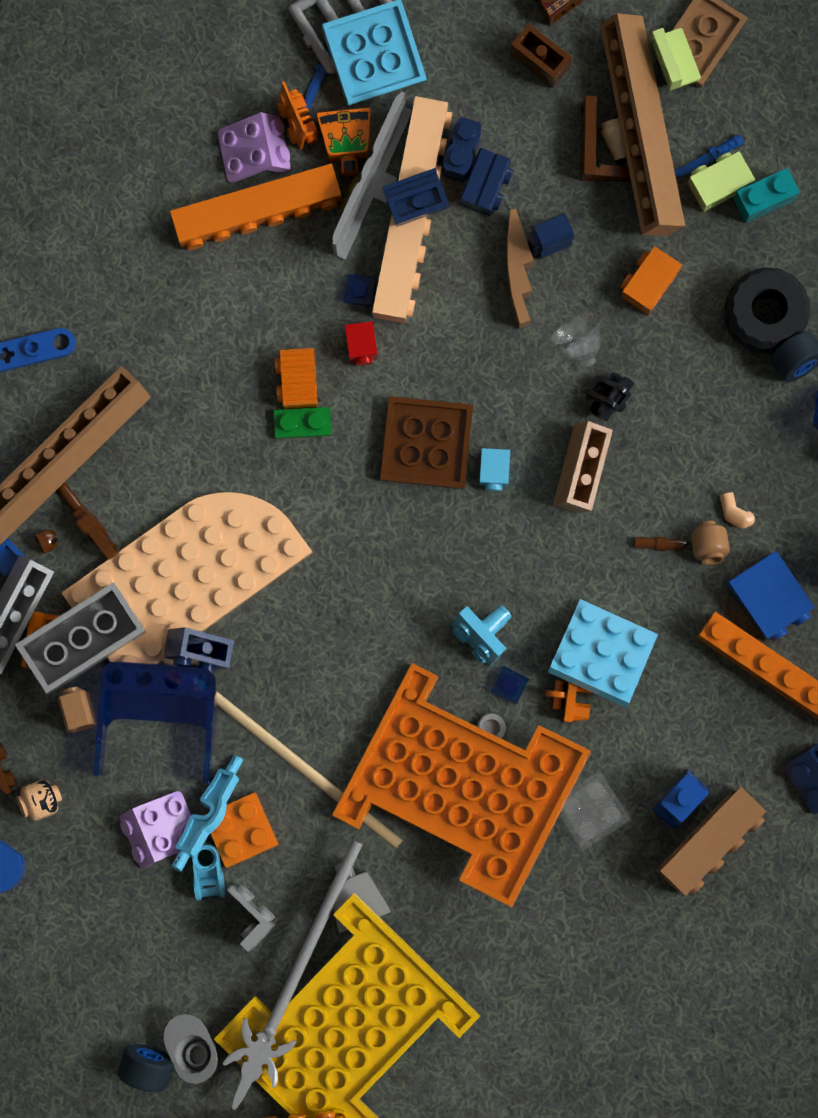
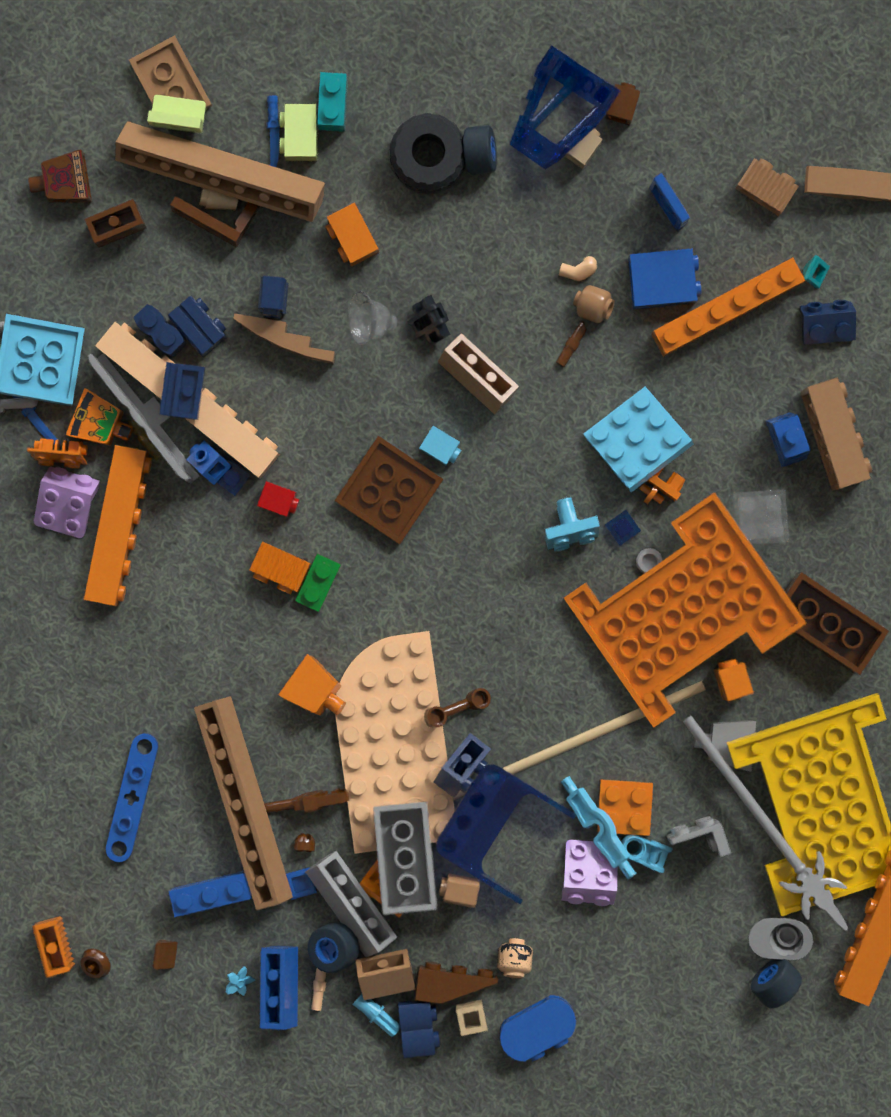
camera: 65 degrees left, 5 degrees up
none -> blue brick [186,441,231,485]
none -> orange torso [278,654,346,716]
none -> reddish brown bar [424,688,491,728]
none -> orange brick [713,659,754,701]
none -> reddish brown brick [785,572,889,675]

